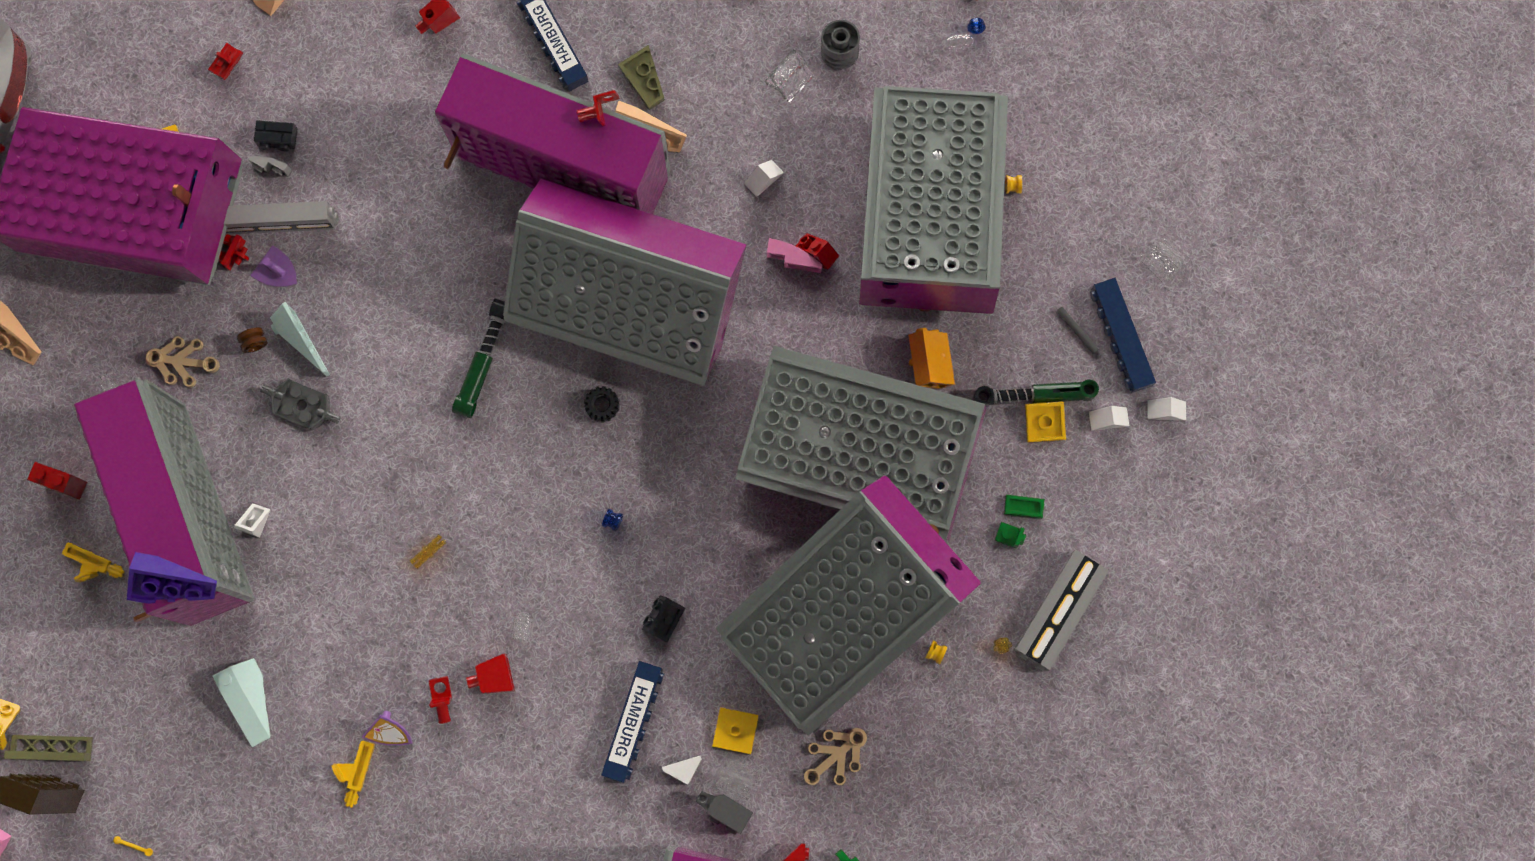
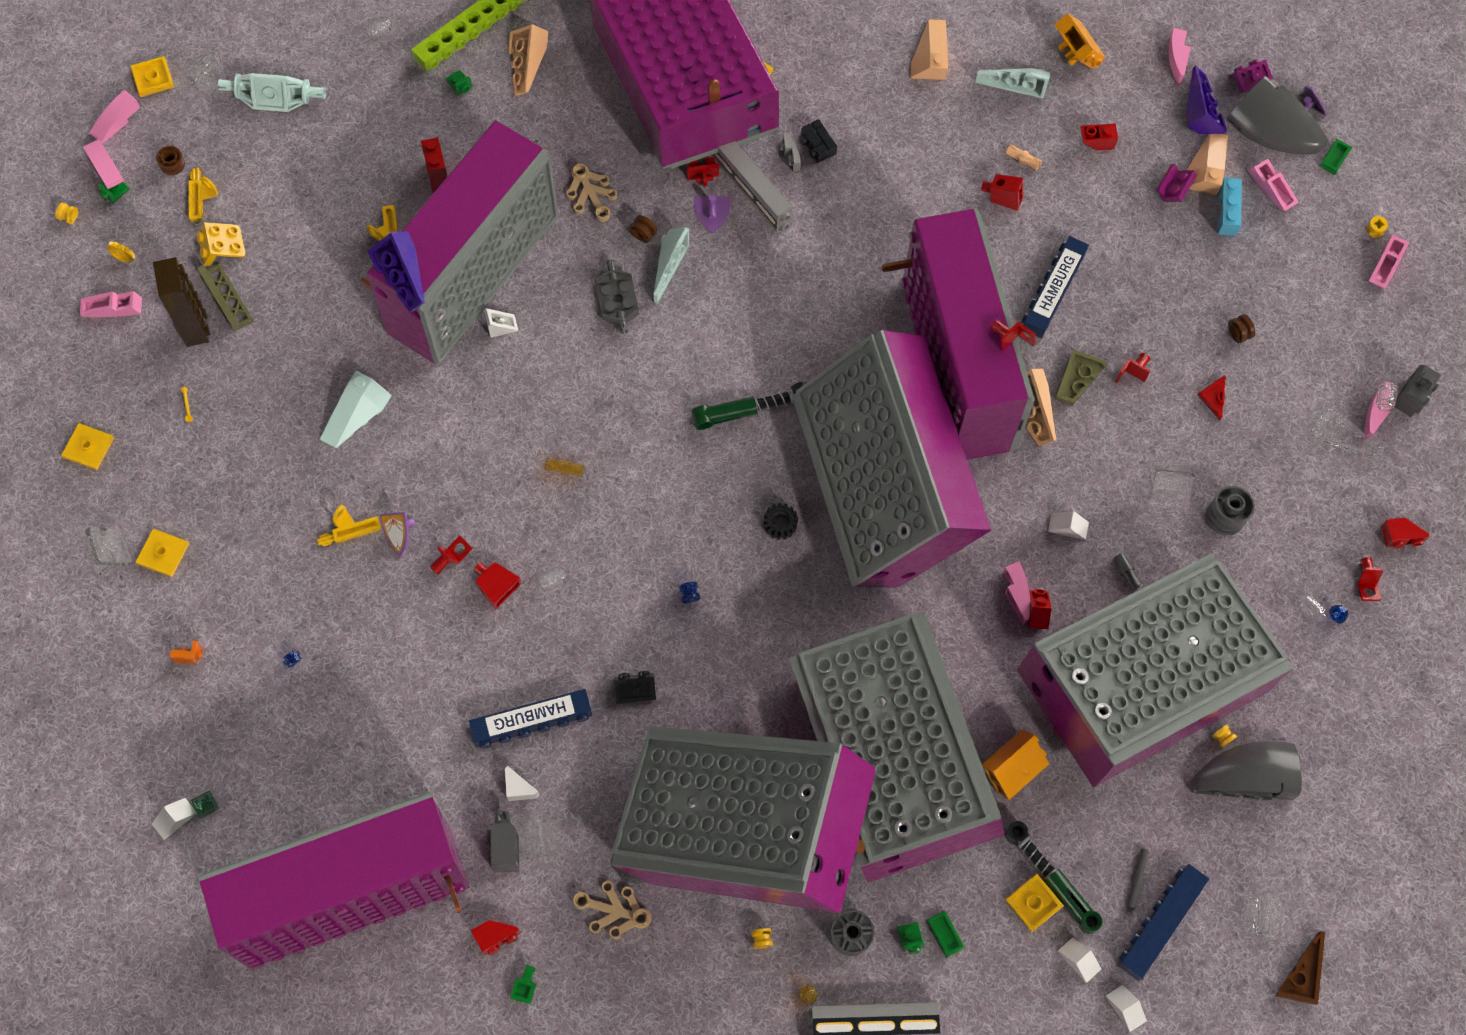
camera: 55 degrees right, 10 degrees down
red hips [208,43,243,80] -> none
yellow plate [712,707,759,754] -> none
none -> dark grey wheel [829,909,875,956]
none -> dark grey axle [1113,553,1141,590]
none -> red bracket [1115,353,1151,383]
none -> dark grey panel [1192,741,1302,800]
none -> reddish brown wing [1276,931,1325,1005]

